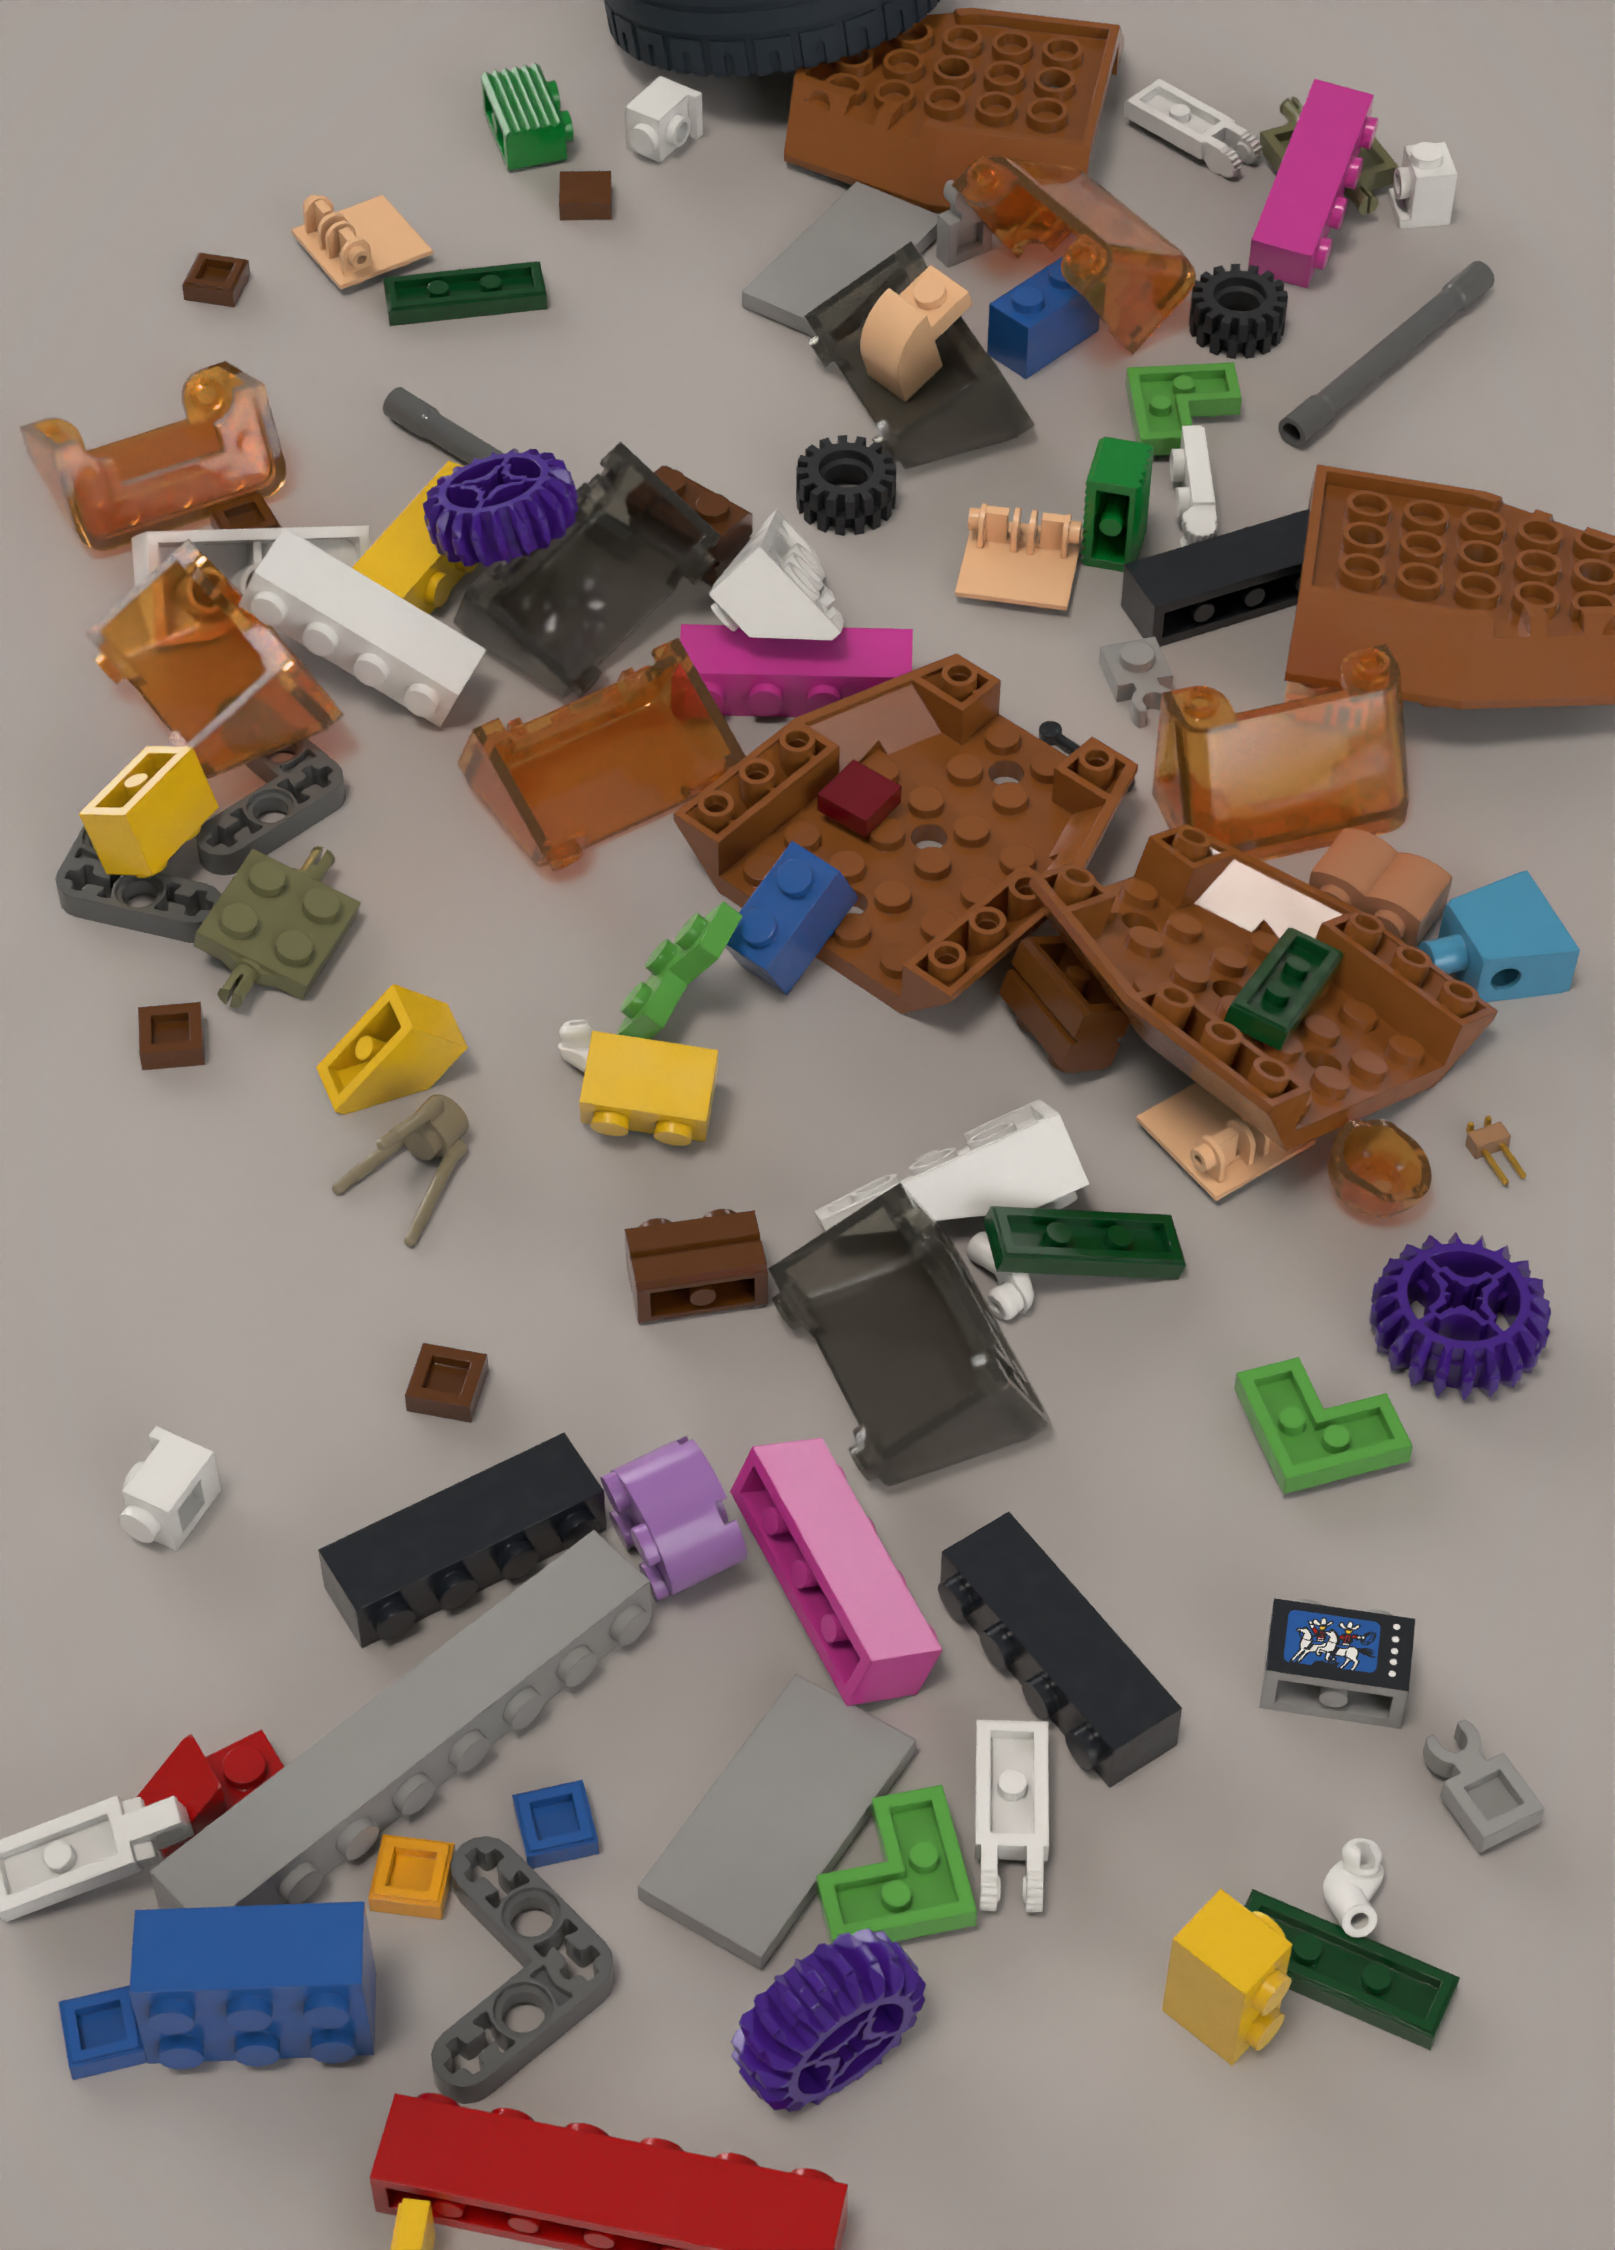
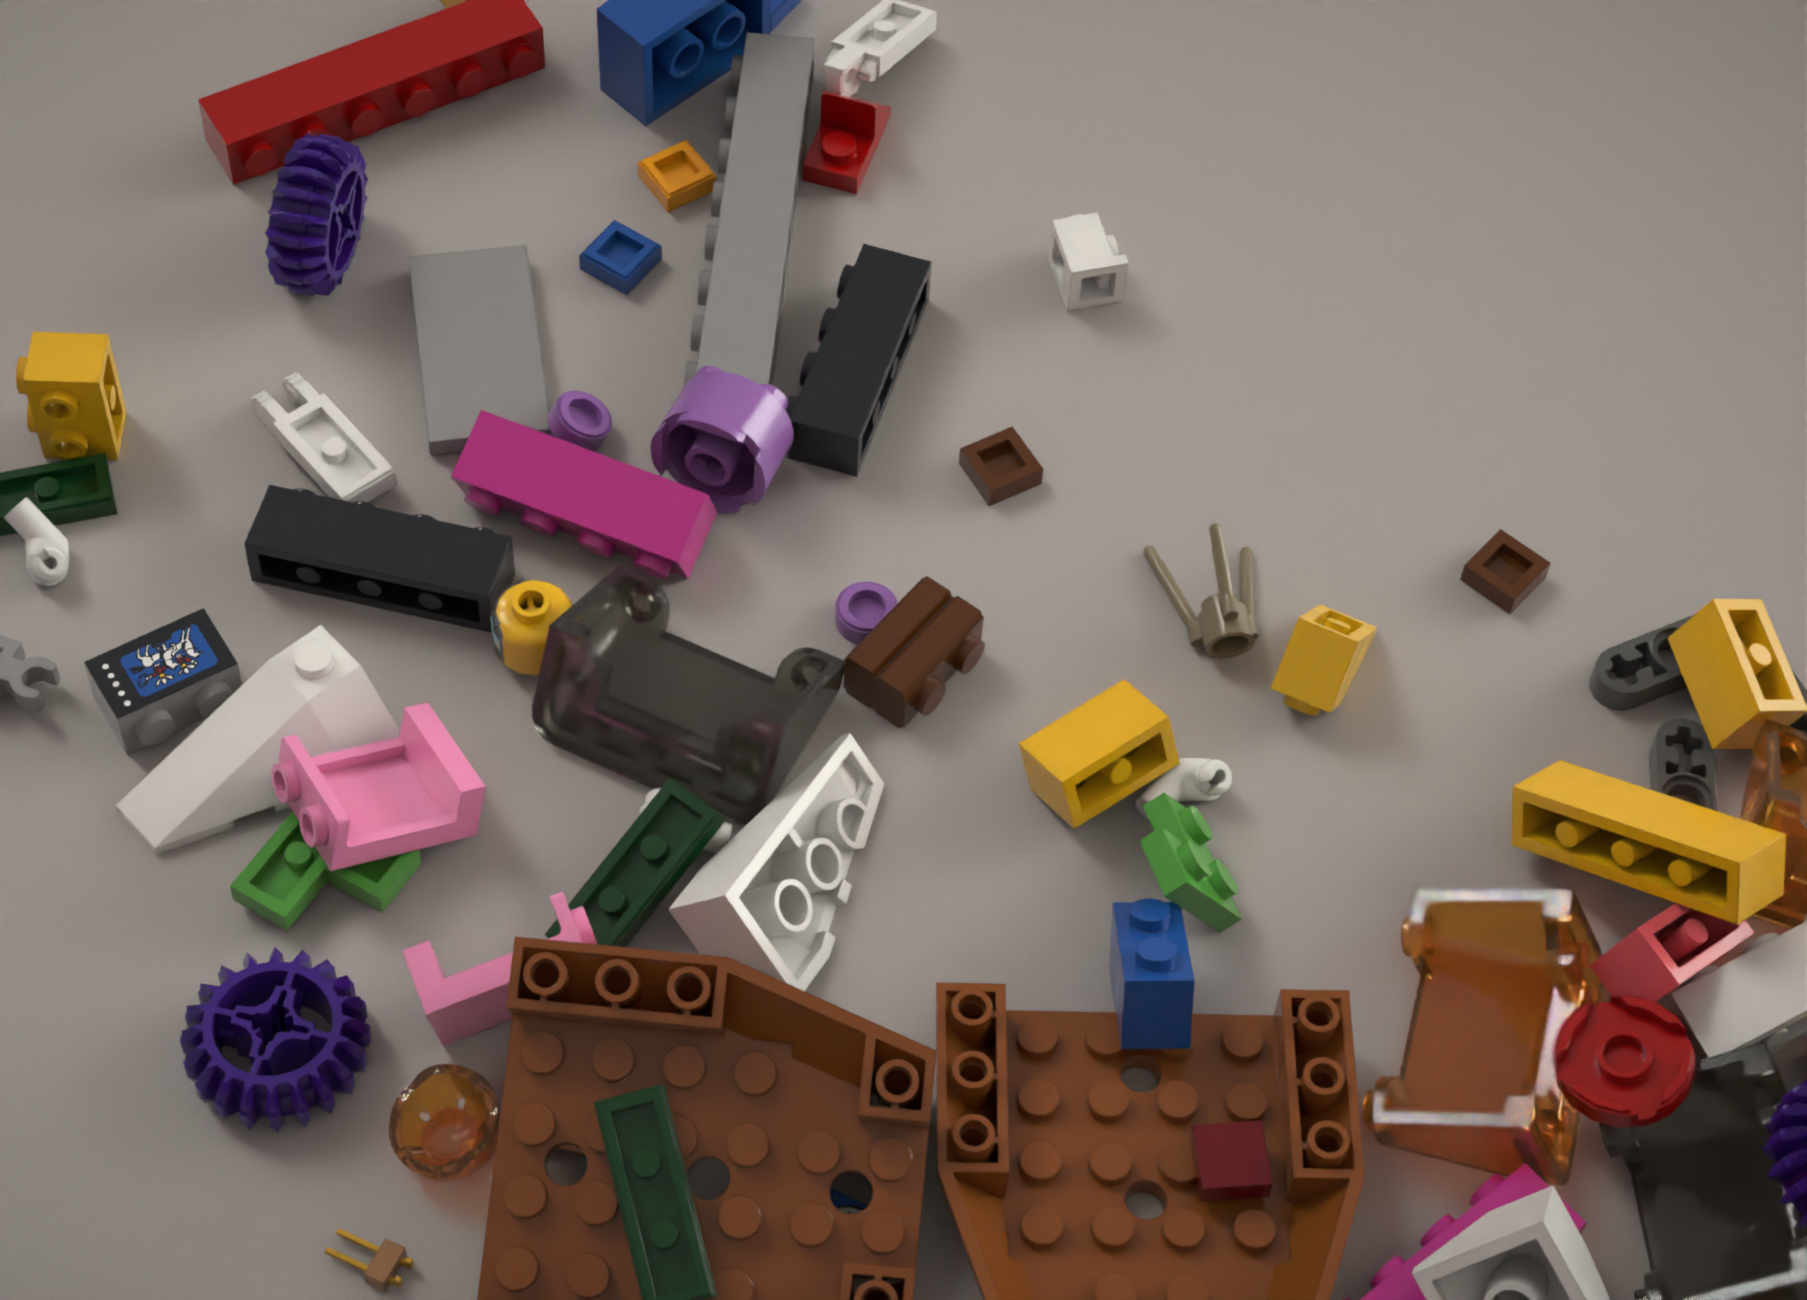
camera: 135 degrees right, 5 degrees up
olive plate [193,846,361,1008] -> none
dark grey beam [431,1836,615,2104] -> none
bright green plate [816,1785,977,1944] -> none
none -> white wedge [115,625,400,855]
none -> bright pink panel [272,702,486,871]
none -> bright pink panel [402,891,597,1046]
none -> yellow head [490,580,576,676]
none -> medium lavender tile [547,391,612,451]
none -> medium lavender tile [835,582,898,645]
none -> yellow brick [1512,760,1786,925]
none -> red tile [1553,995,1696,1128]
none -> coral brick [1589,903,1755,1003]

